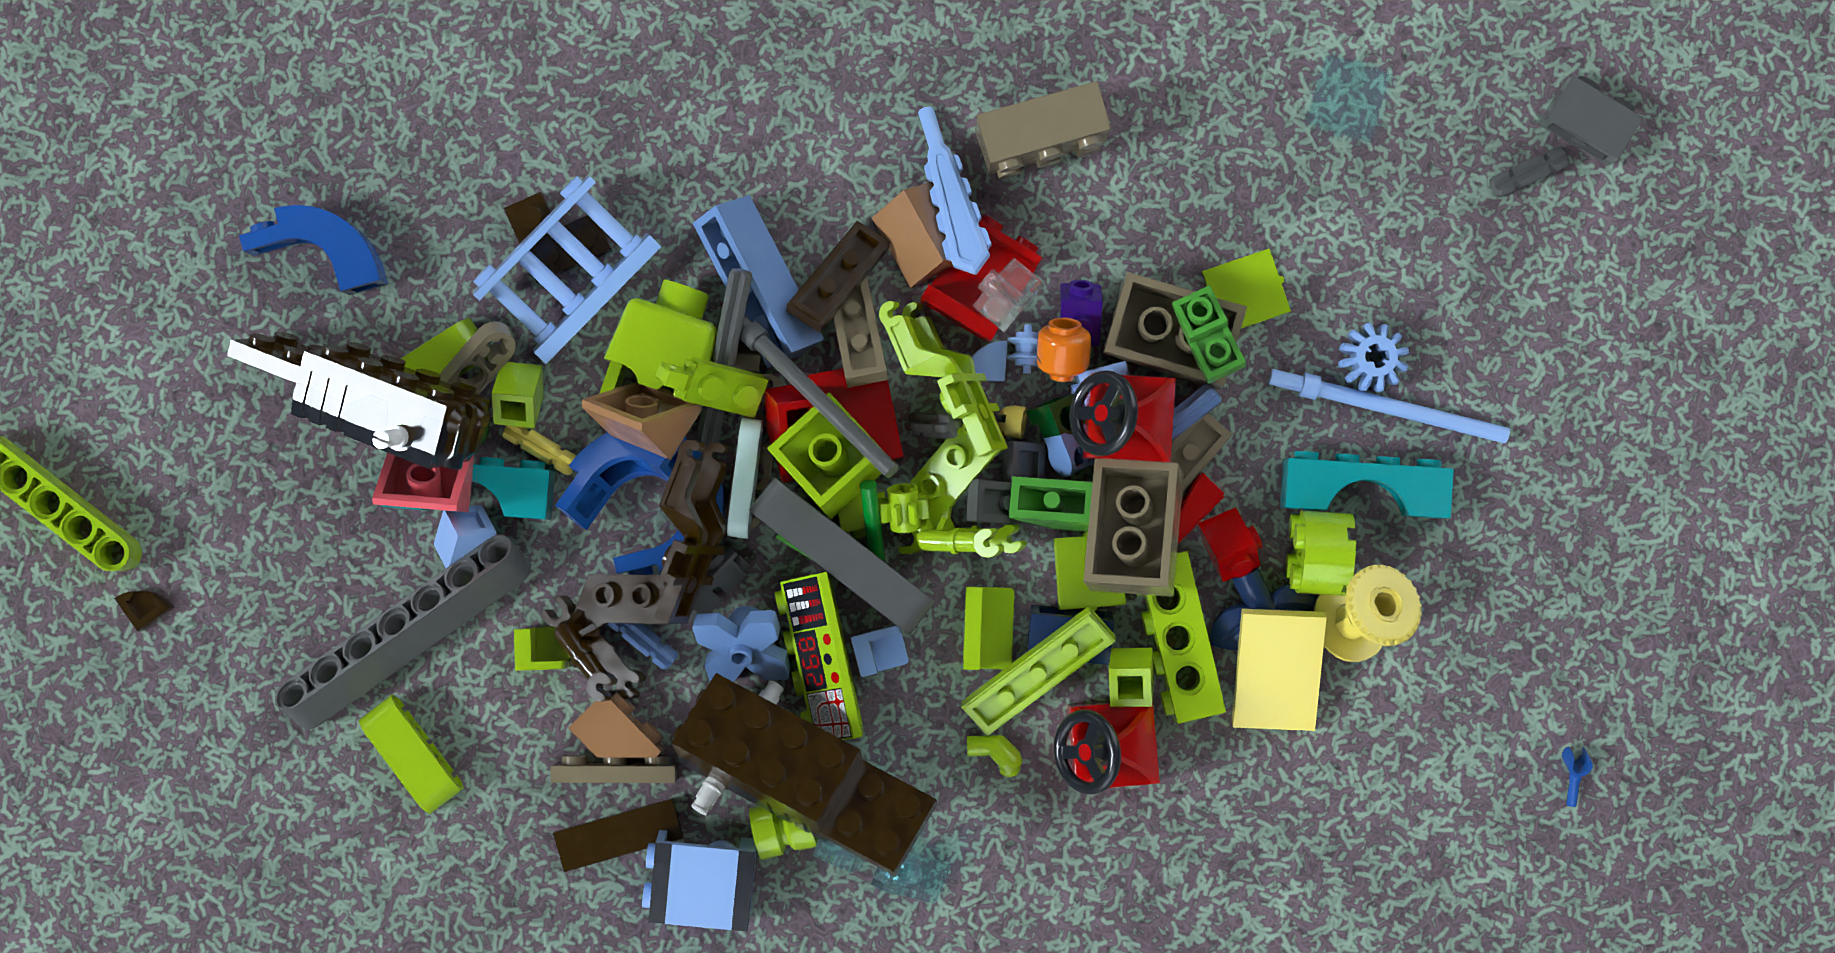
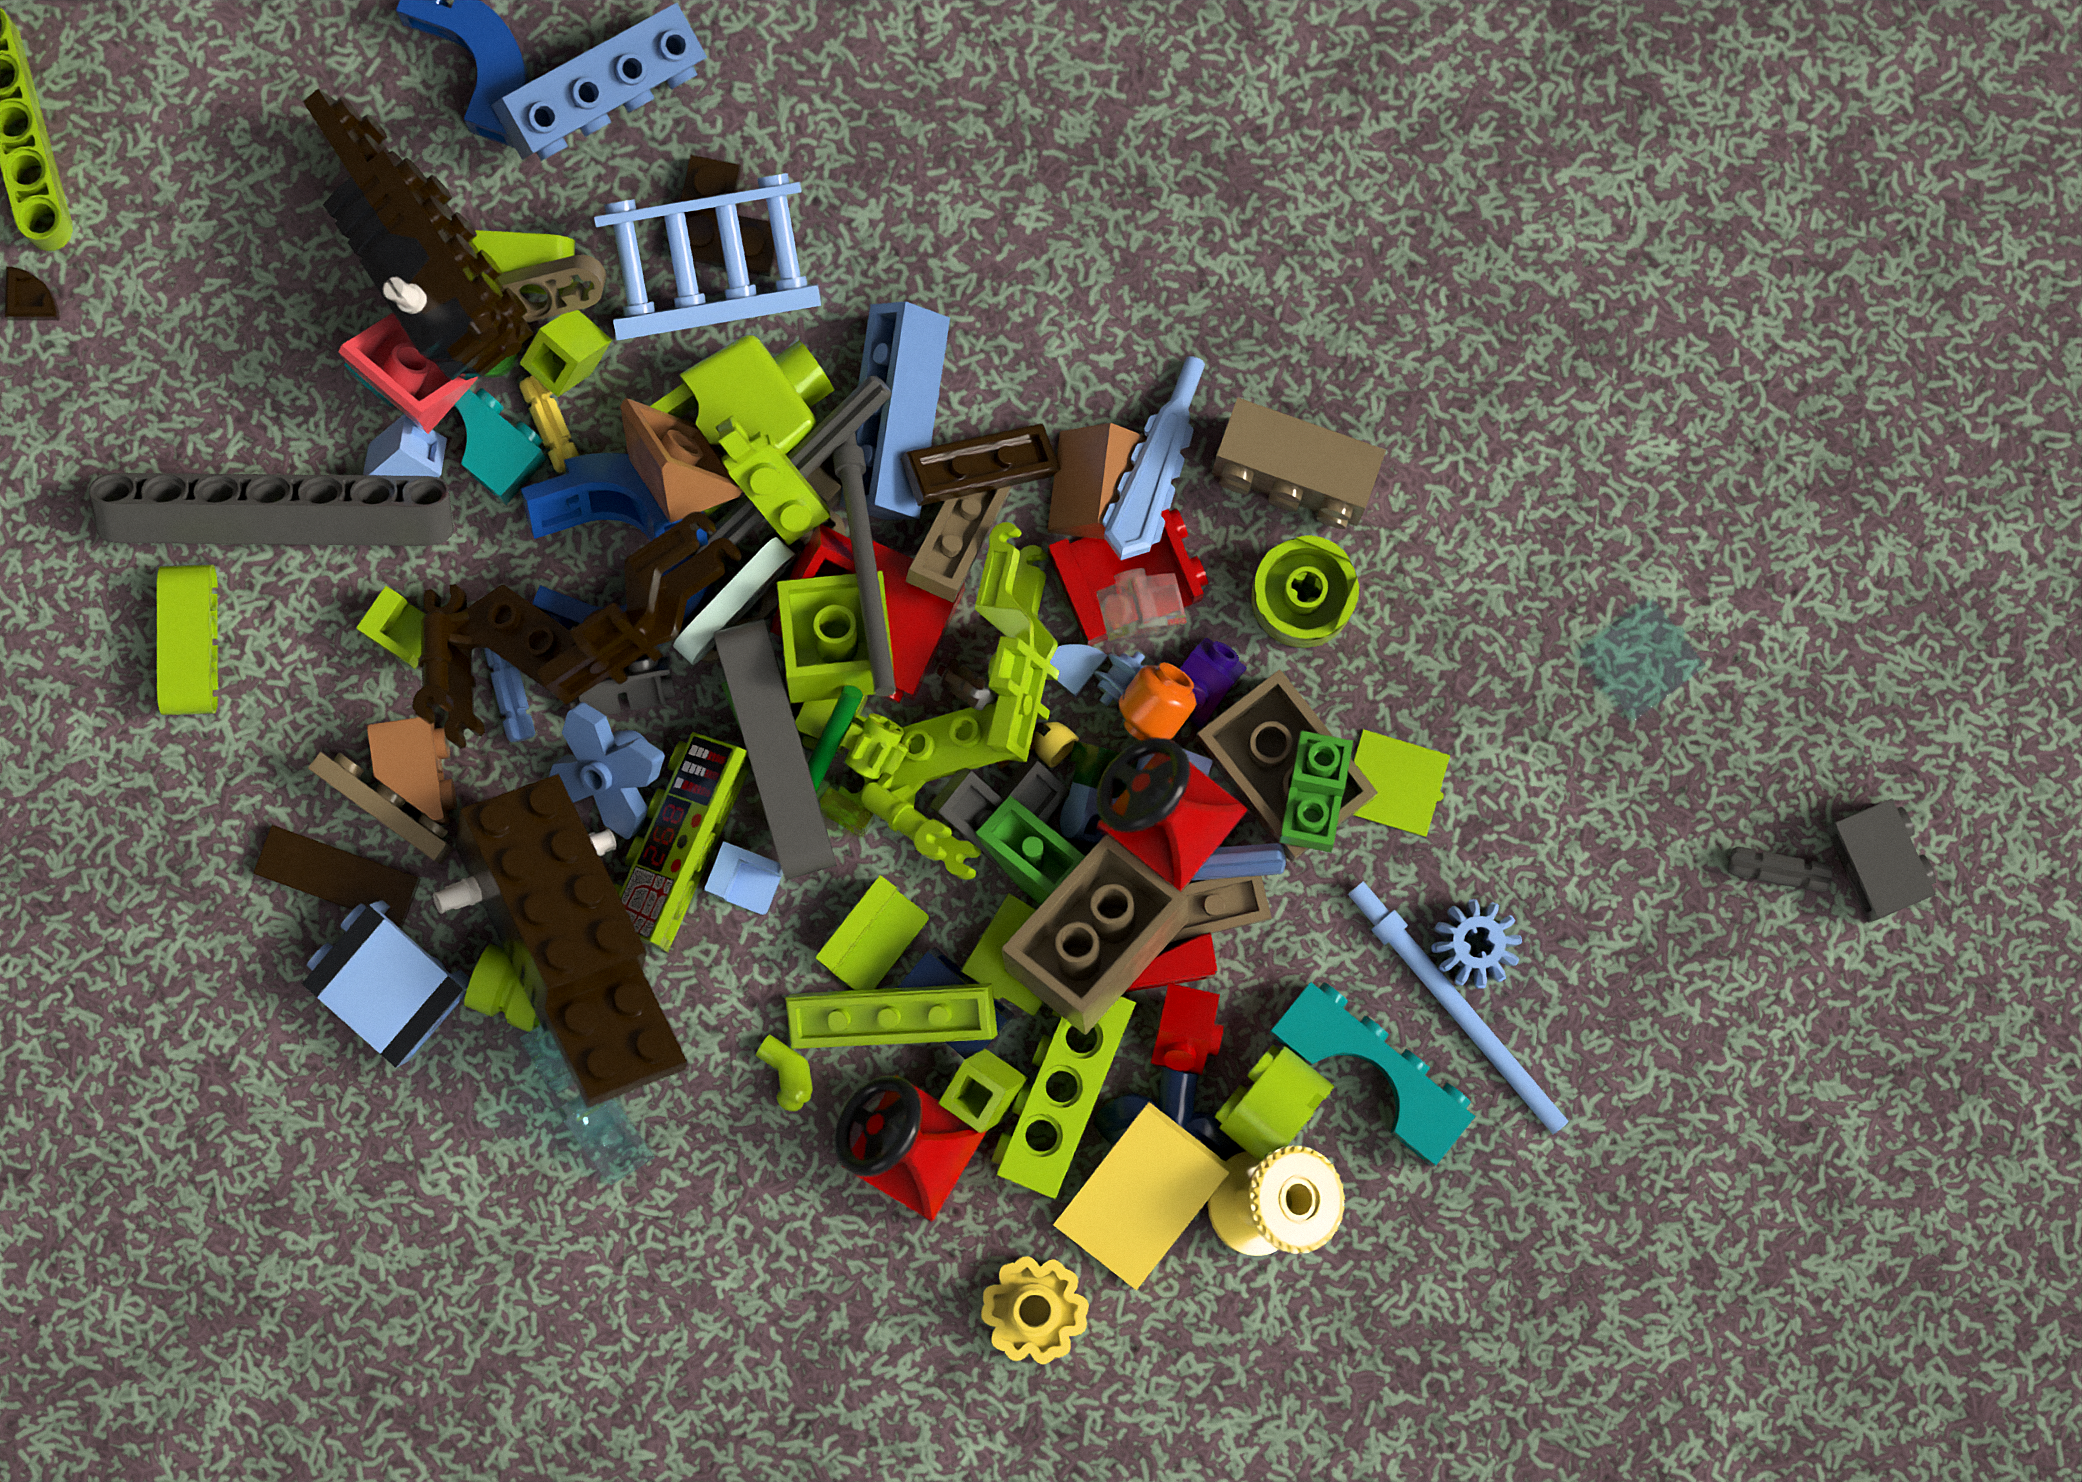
camera: 30 degrees right, 5 degrees down
none -> medium blue brick [491,3,707,161]
none -> clear neon green tile [819,787,874,838]
none -> light yellow plant [981,1256,1089,1364]
none -> lime brick [1251,535,1360,648]

